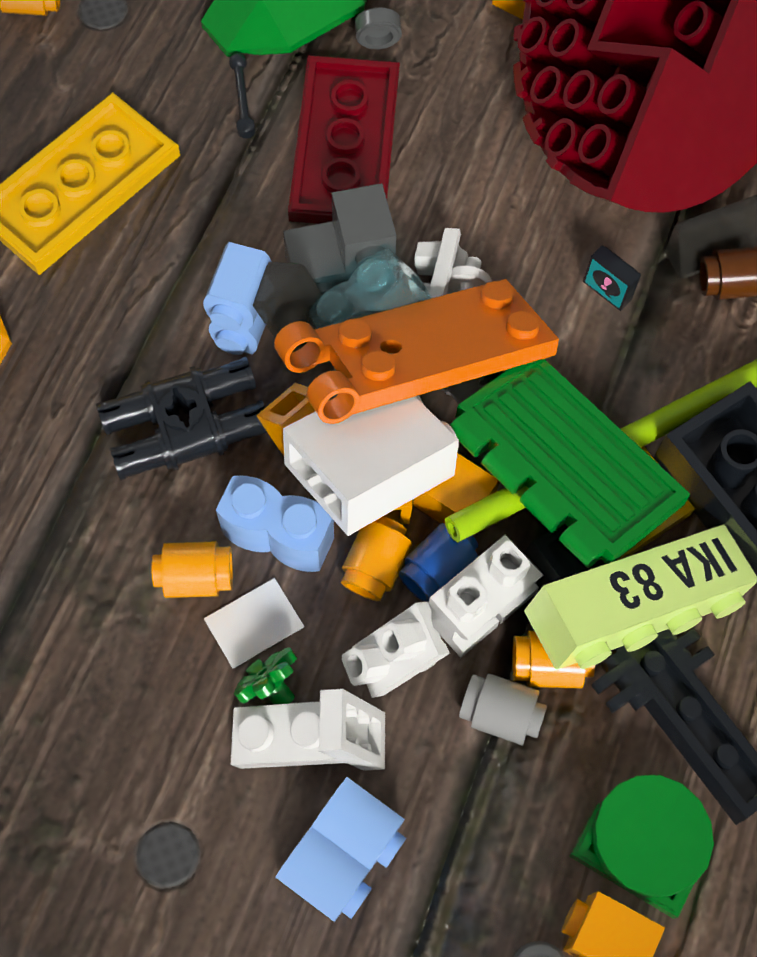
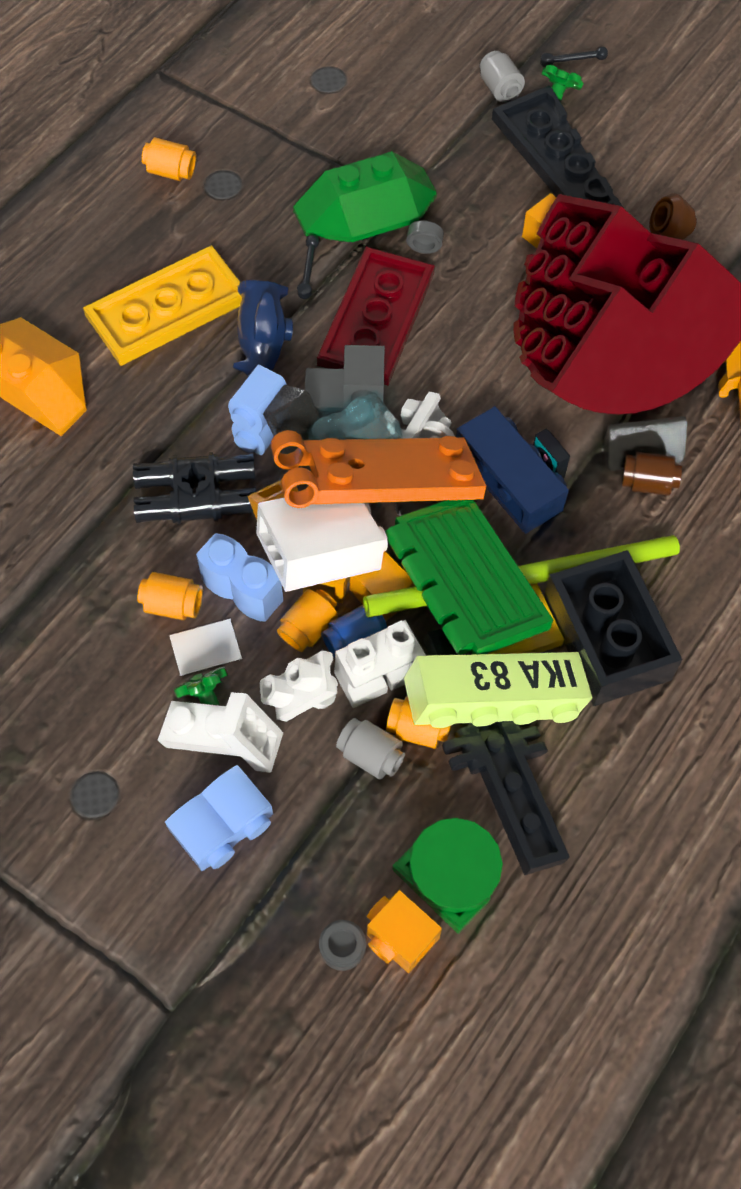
camera: 15 degrees right, 5 degrees down
none -> dark blue animal [233,280,293,376]
none -> dark blue brick [456,406,569,534]

